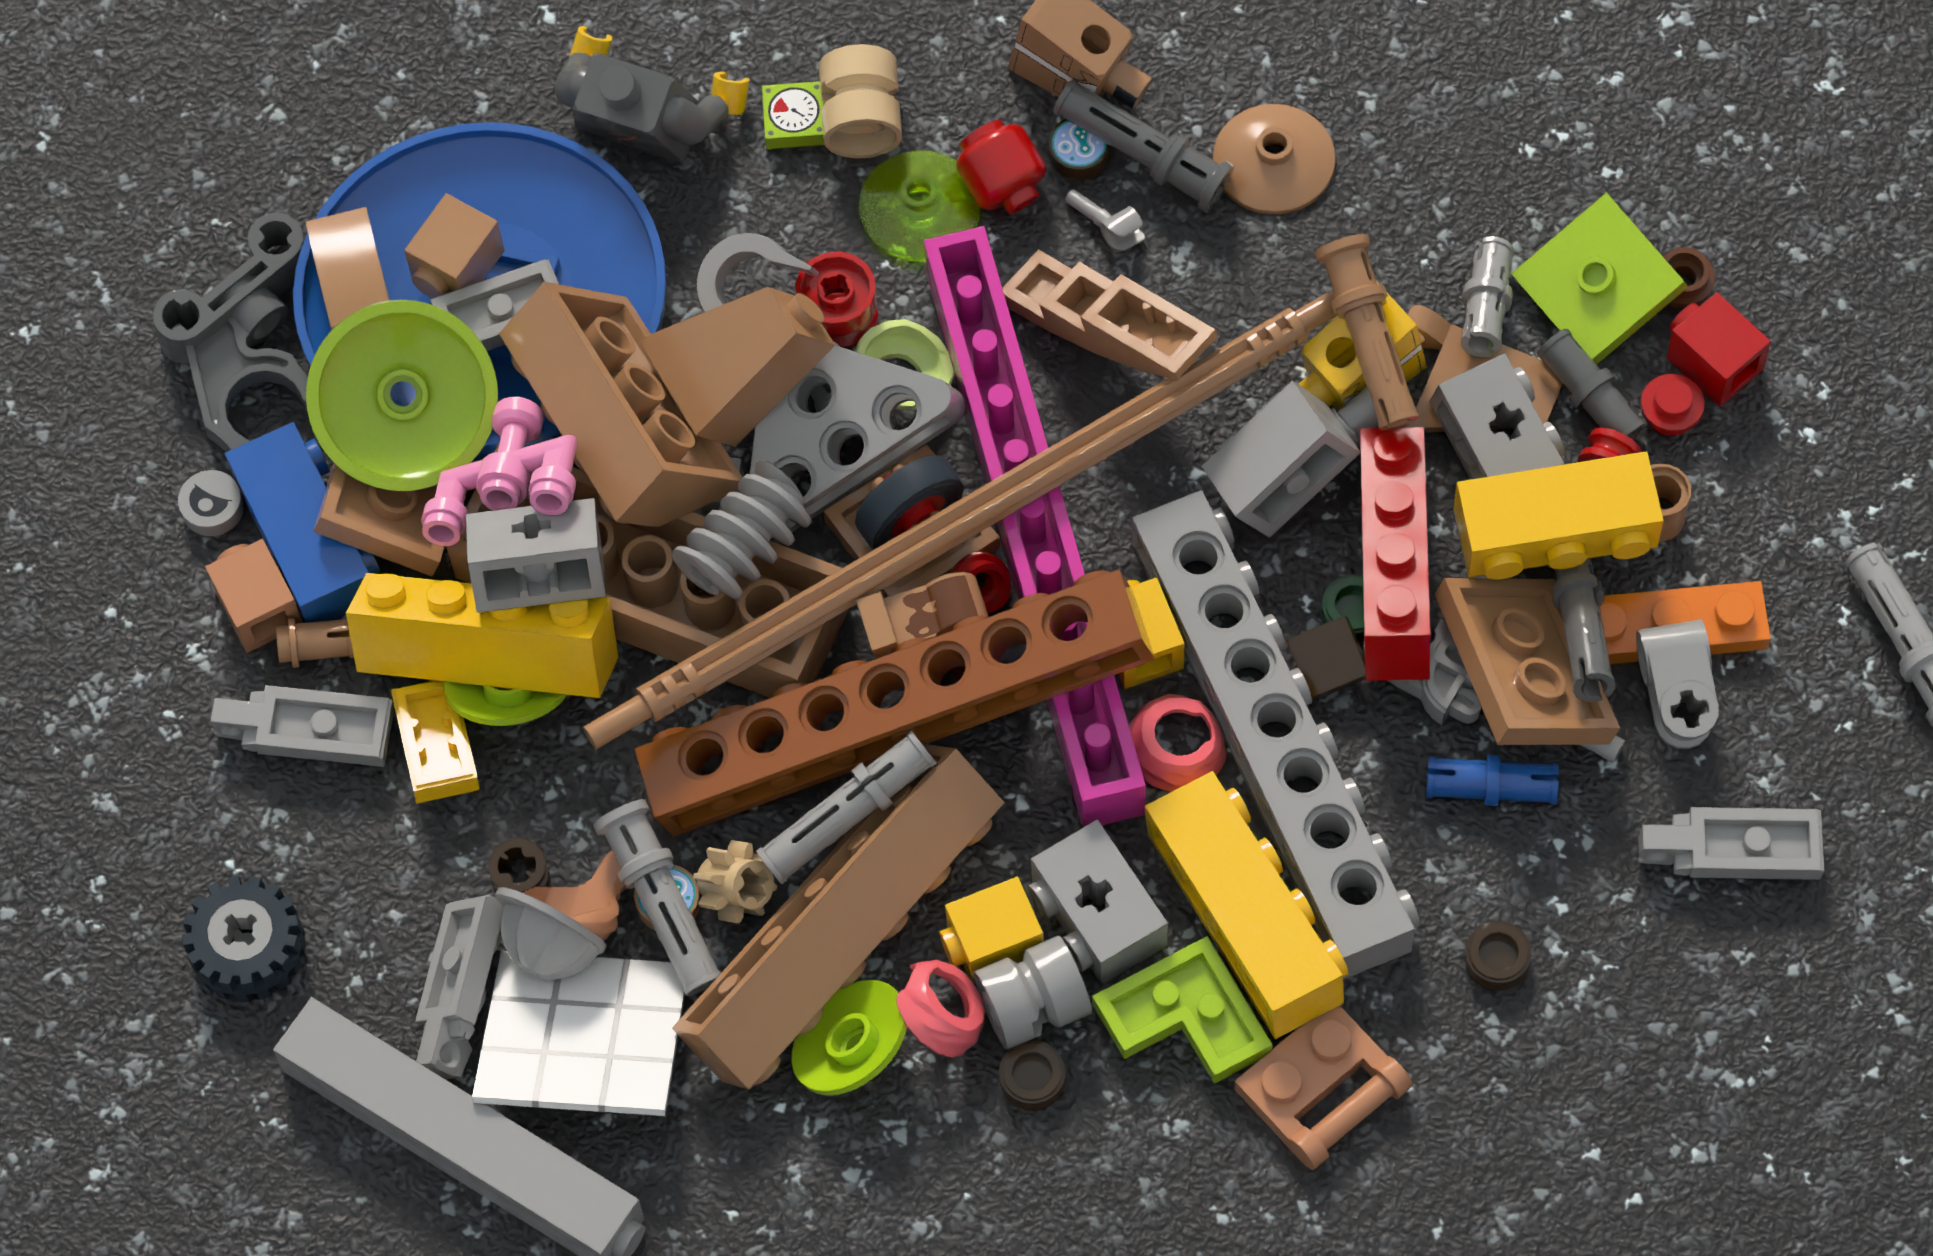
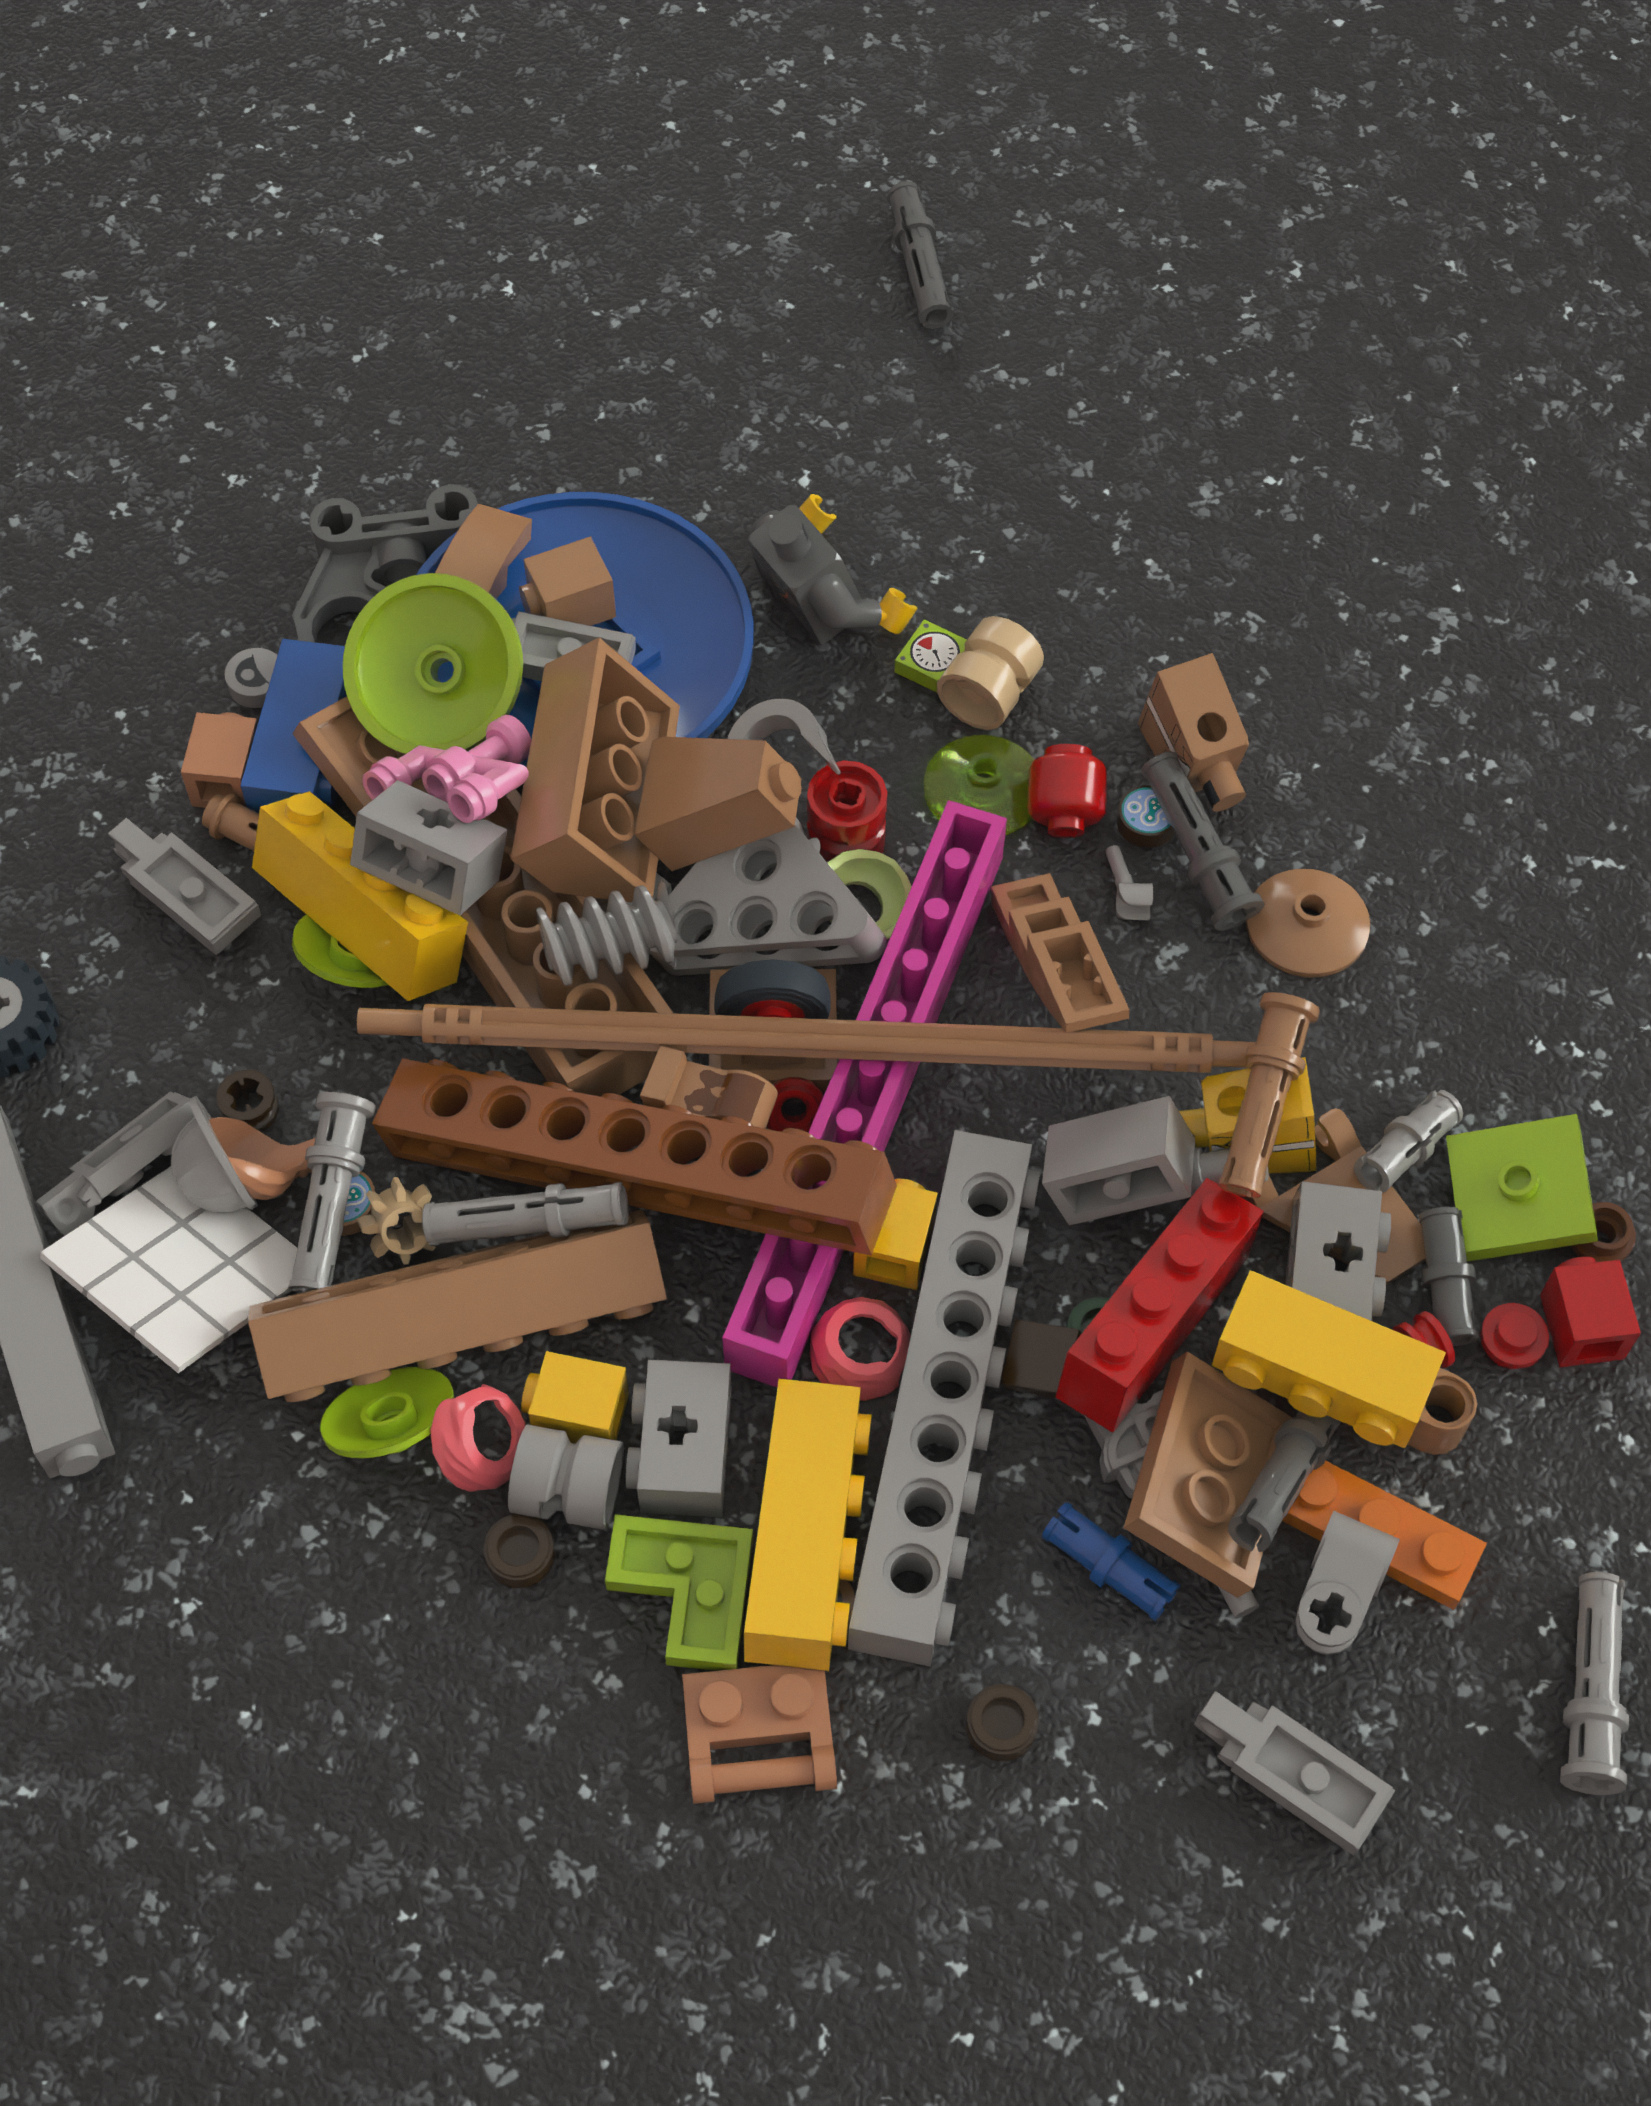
camera: 30 degrees right, 5 degrees down
yellow plate [391,680,480,804] -> none

